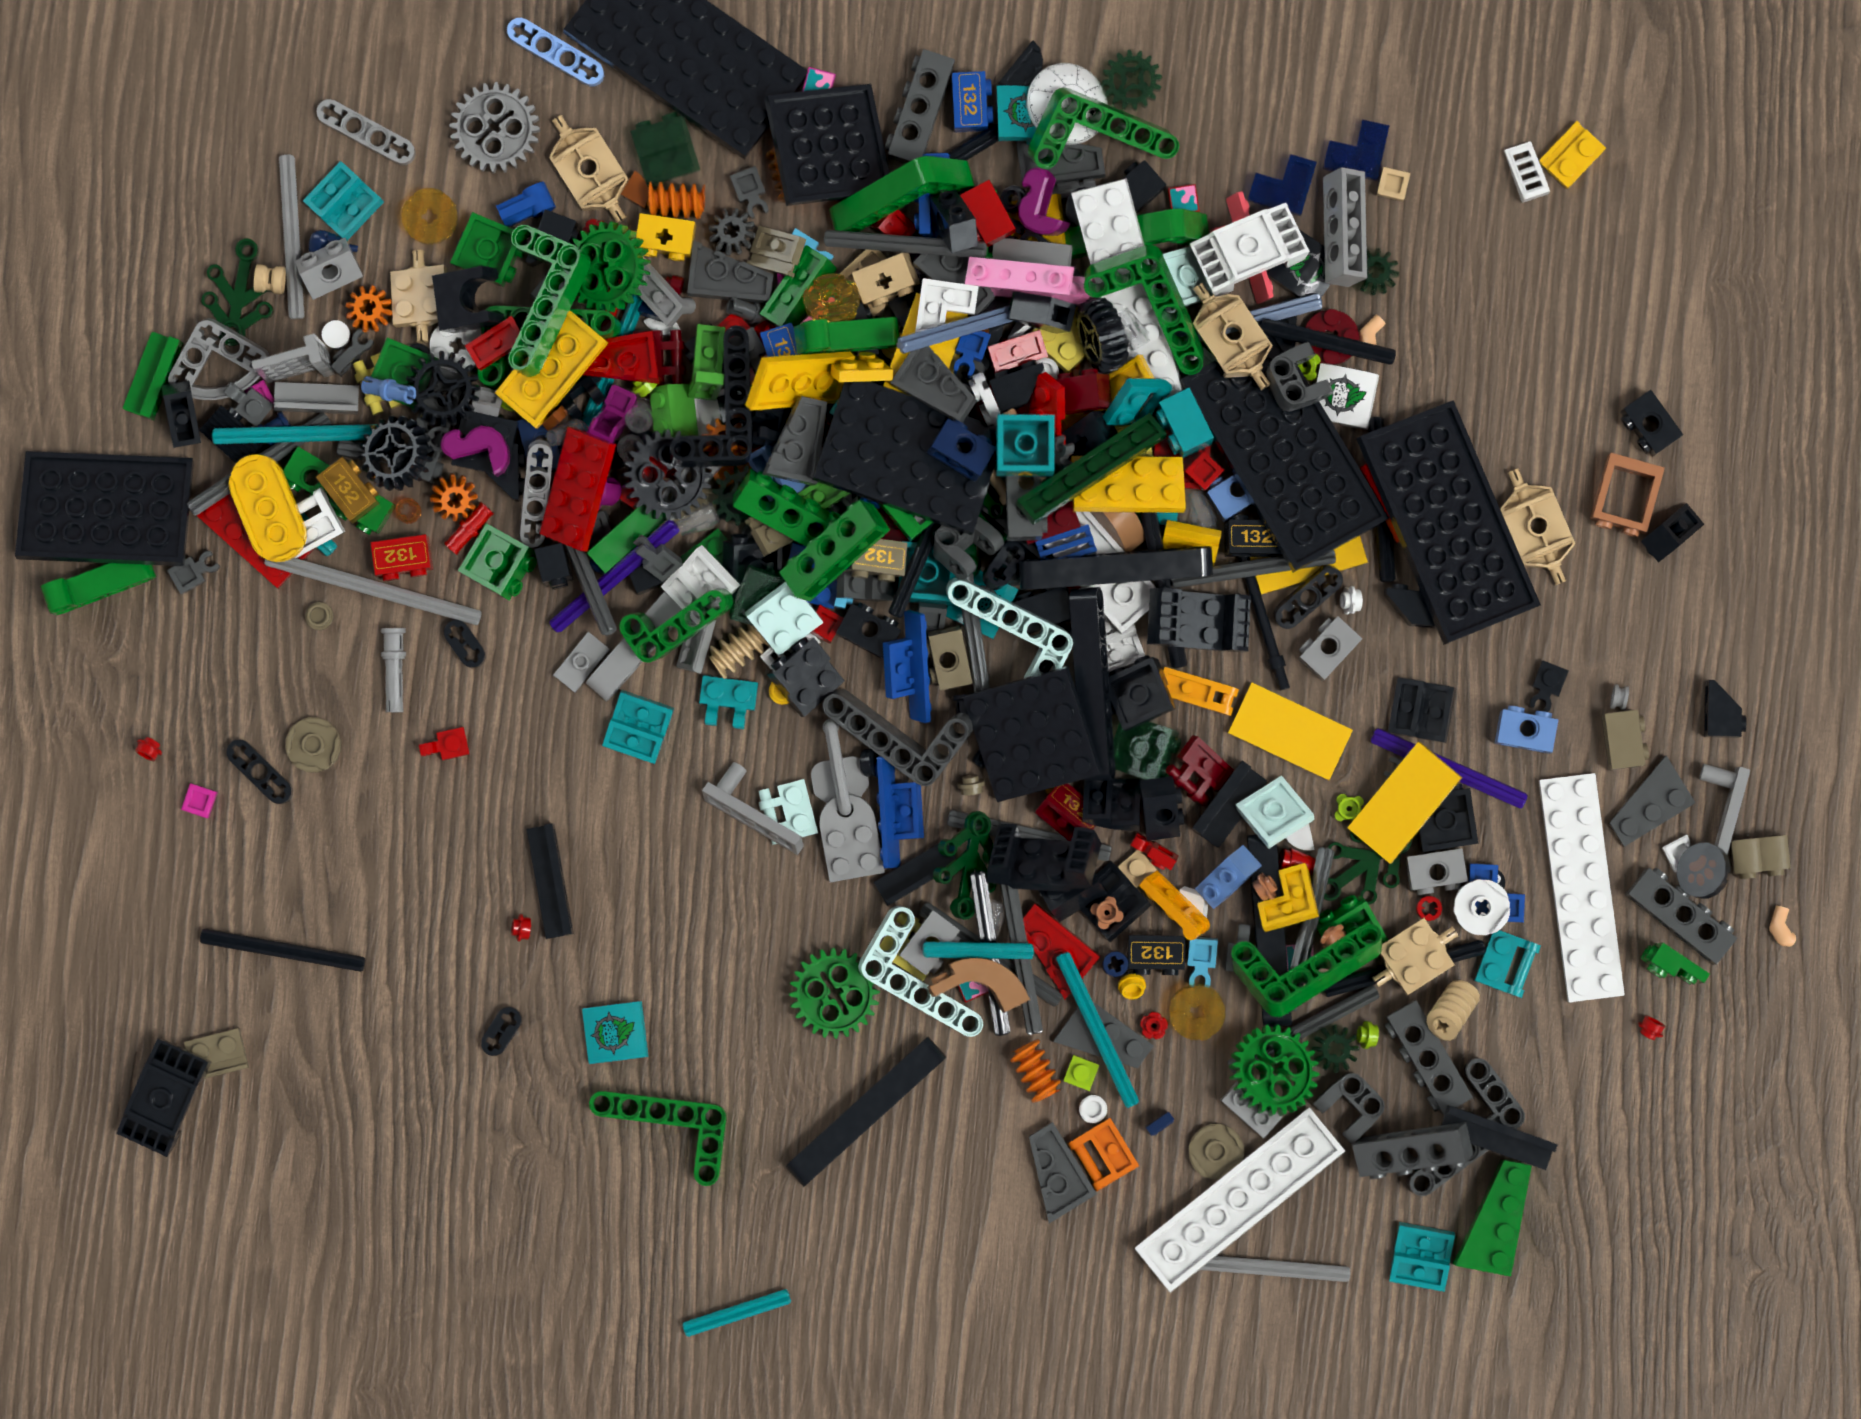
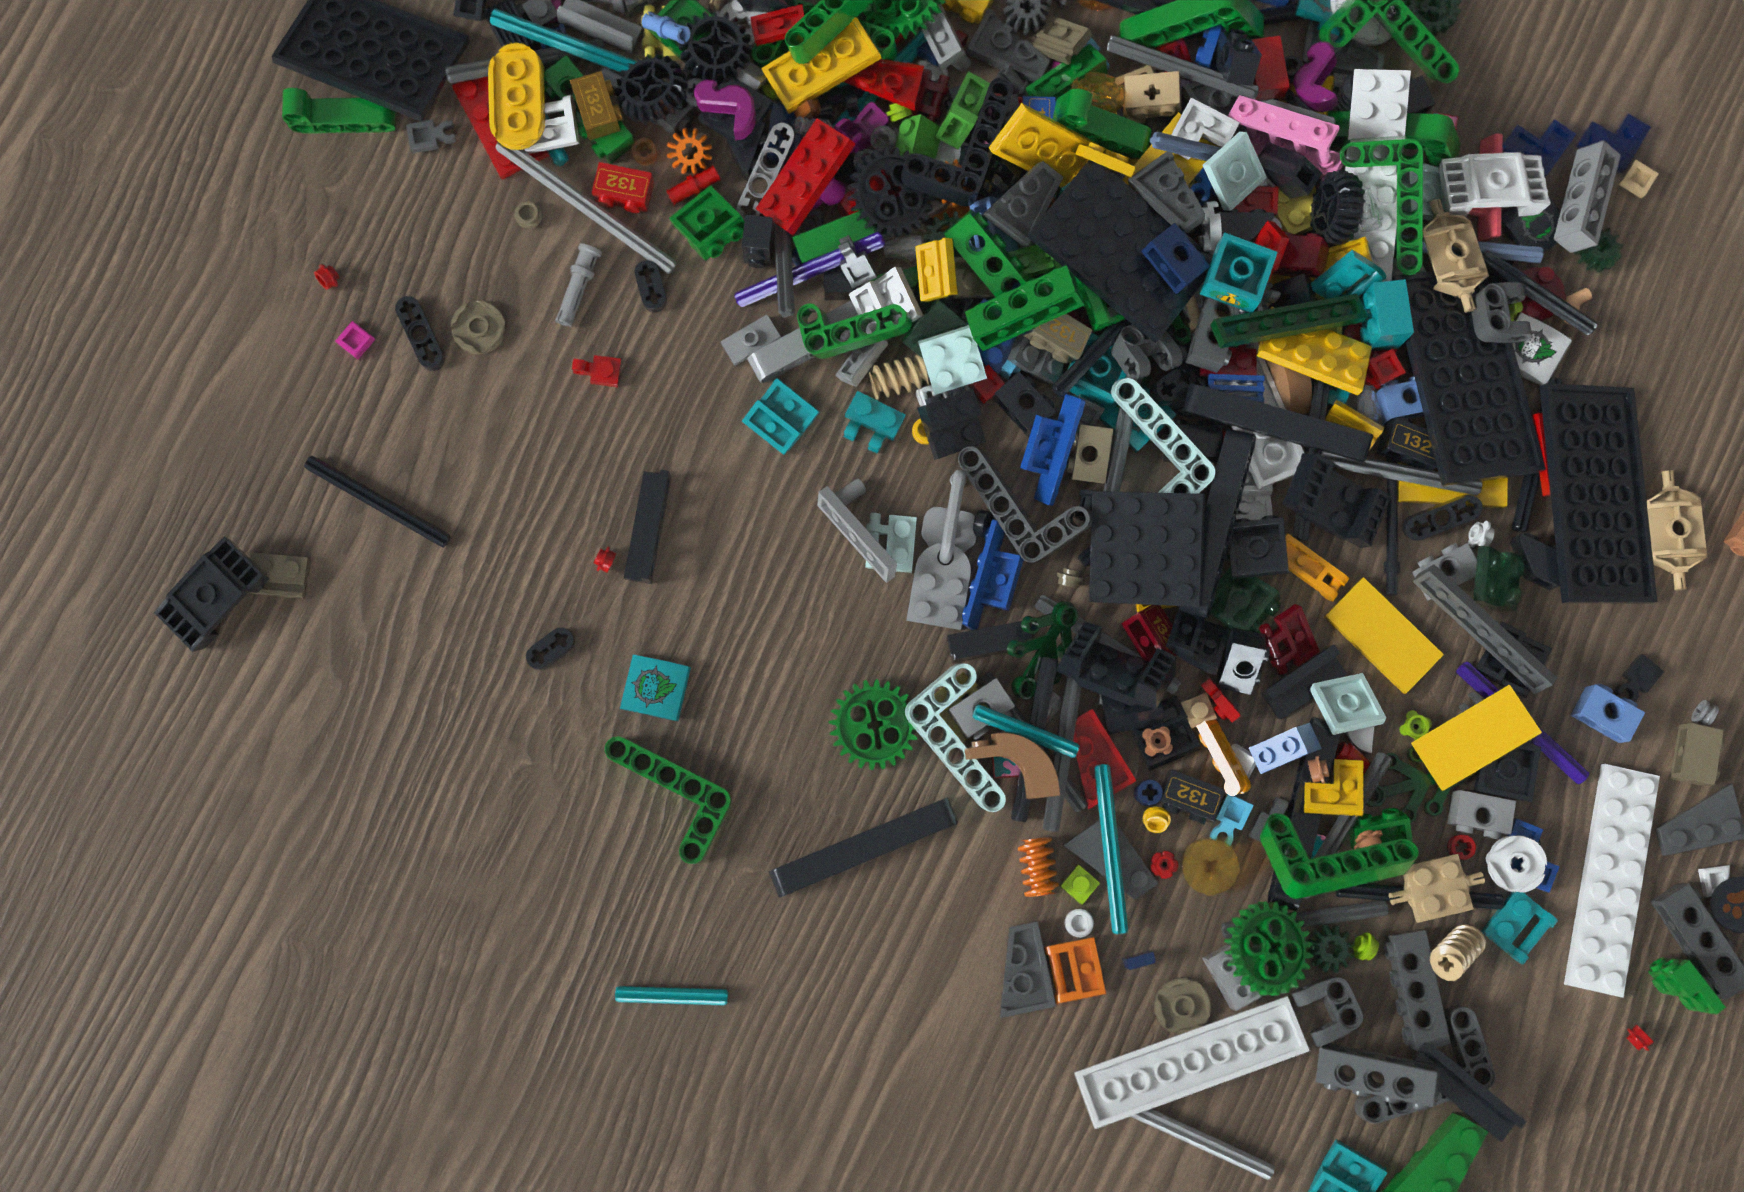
camera: 10 degrees right, 5 degrees down
none -> yellow plate [915,238,958,302]
none -> light aqua plate [1203,132,1267,211]
none -> dark grey plate [1413,564,1557,694]
none -> clear green plate [1473,546,1524,612]

